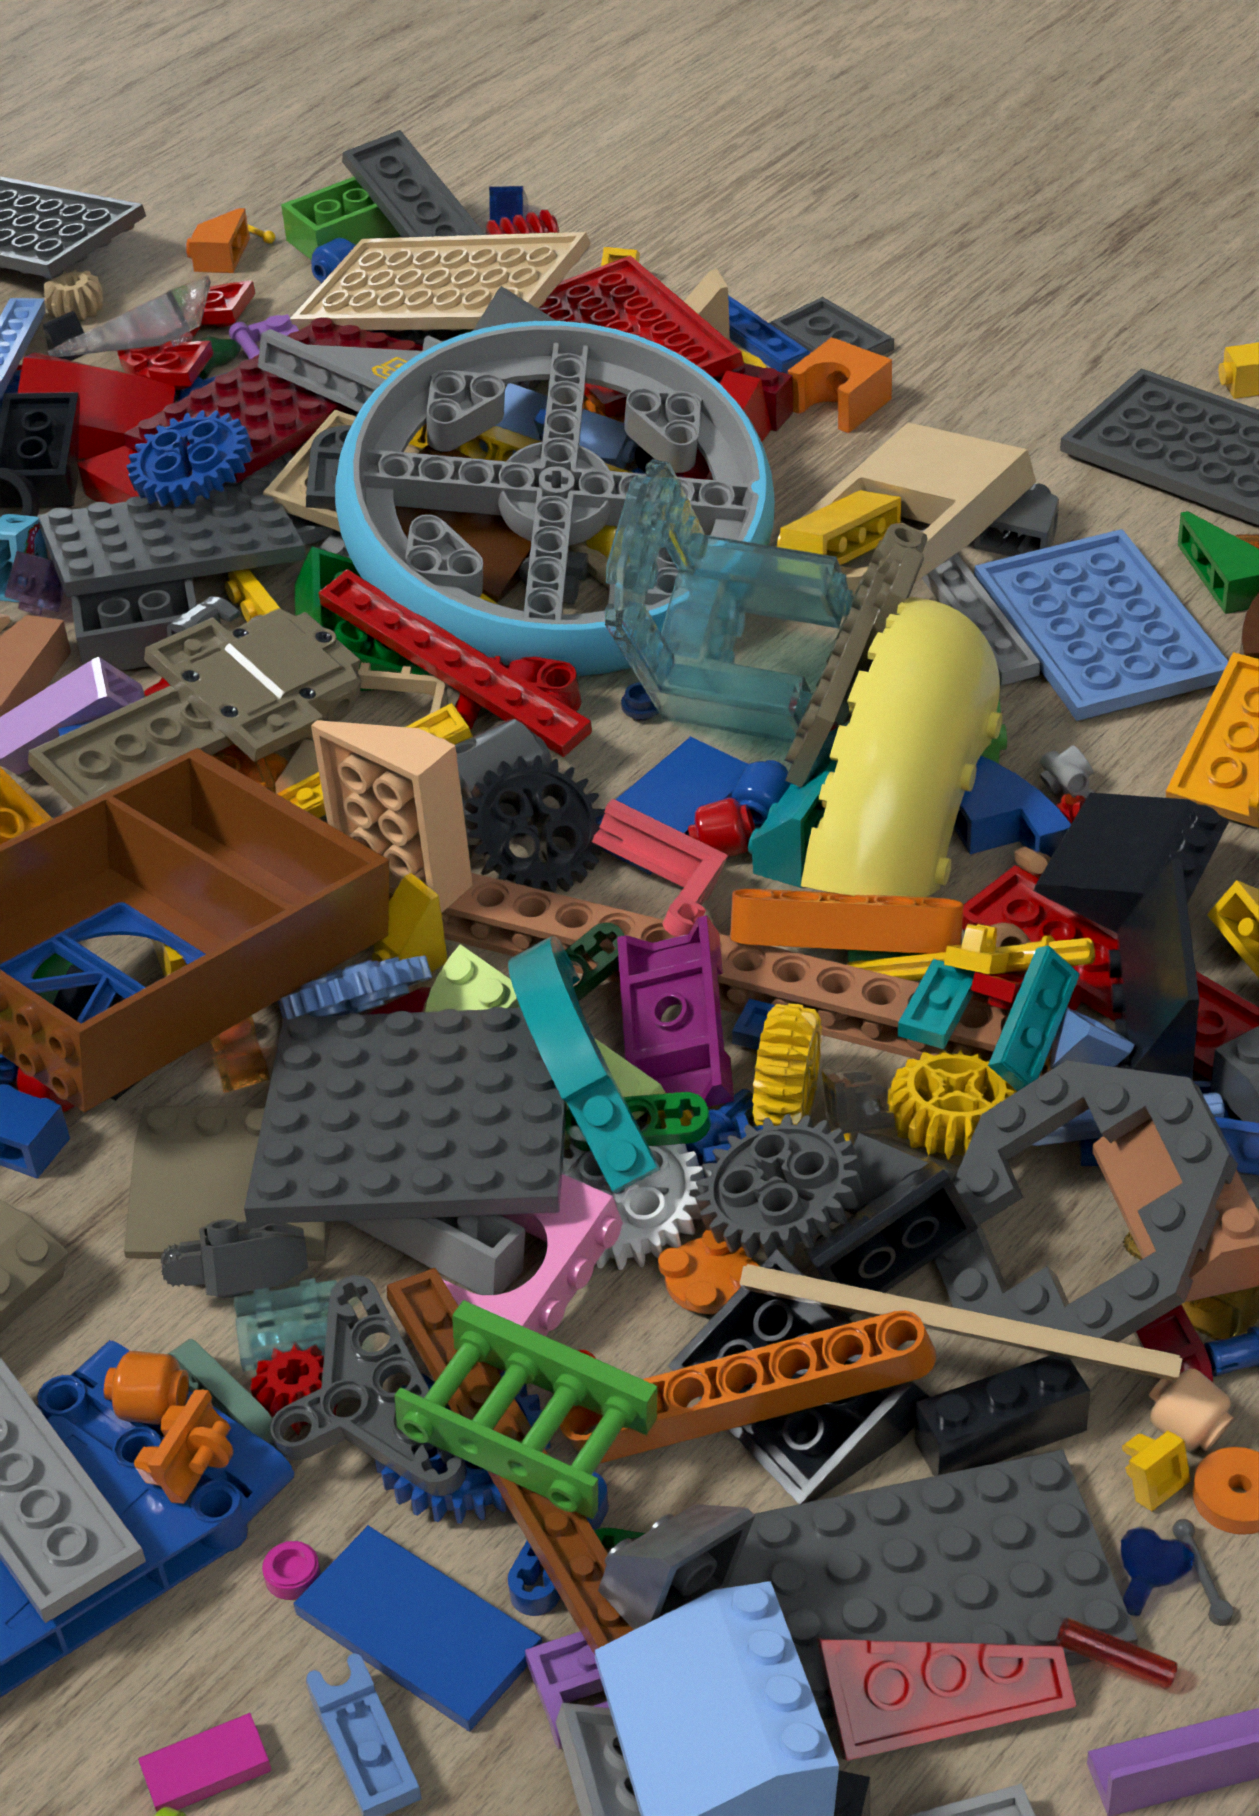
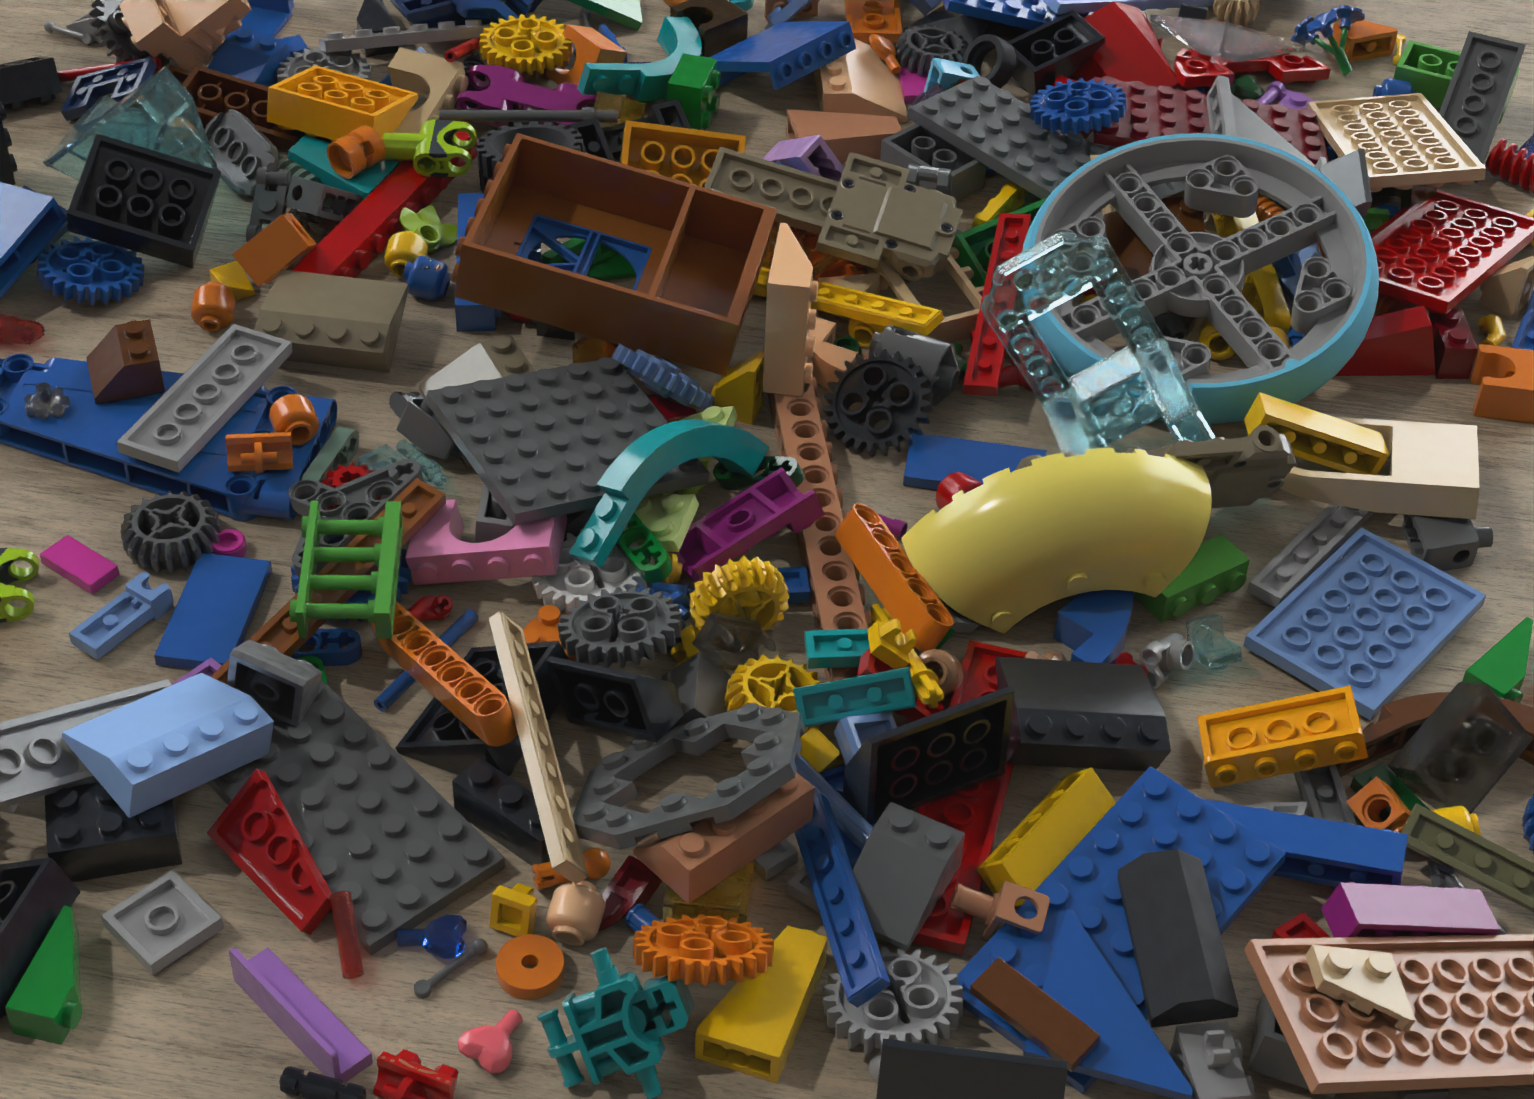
camera: 55 degrees right, 0 degrees up
coral hinge [592,798,728,937] -> none
none -> dark grey gear [120,490,221,574]
none -> blue piece [374,609,478,712]
none -> orange pin [532,847,611,891]
none -> magenta piece [878,514,908,539]
none -> clear light blue bracket [1186,614,1242,670]
none -> blue plant [1291,5,1365,76]

